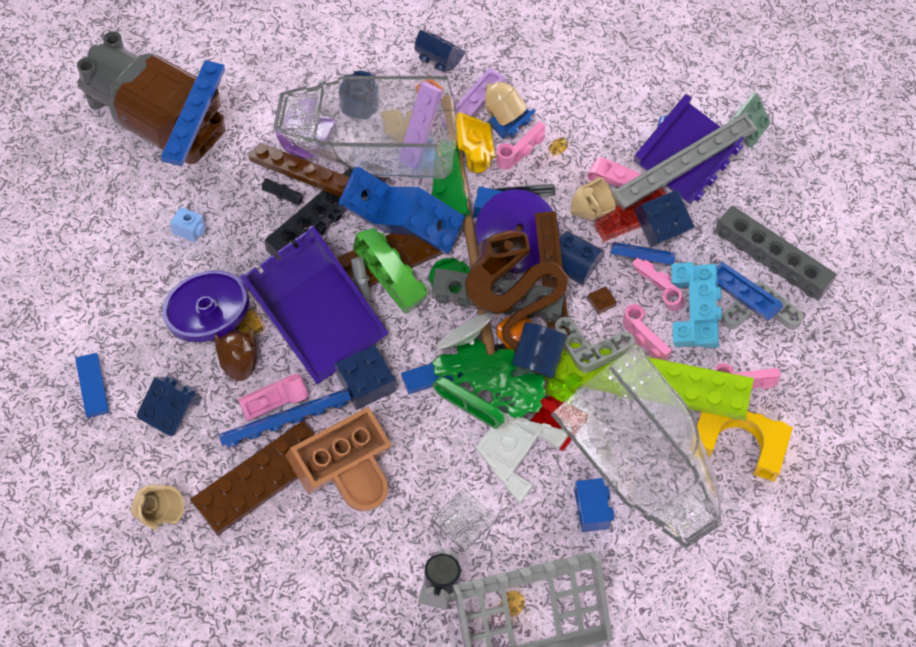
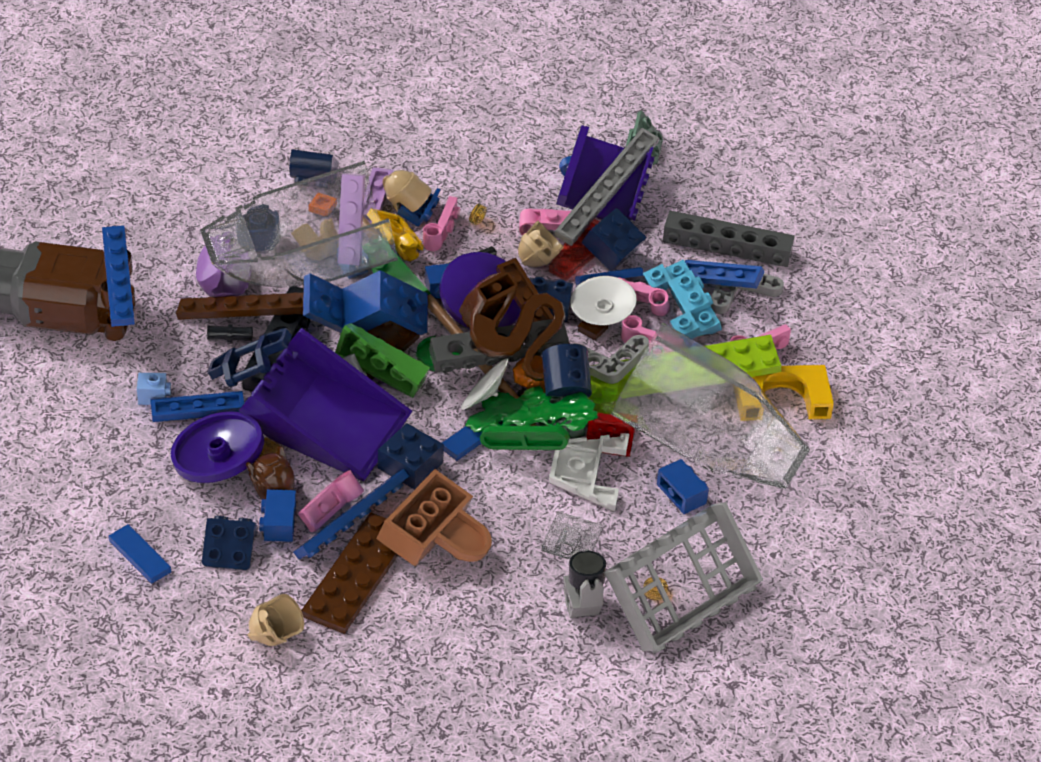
camera: 25 degrees left, 15 degrees down
none -> blue plate [150,391,244,422]
none -> dark blue bar [207,328,292,388]
none -> blue brick [259,490,296,542]
none -> white hat [570,276,637,325]

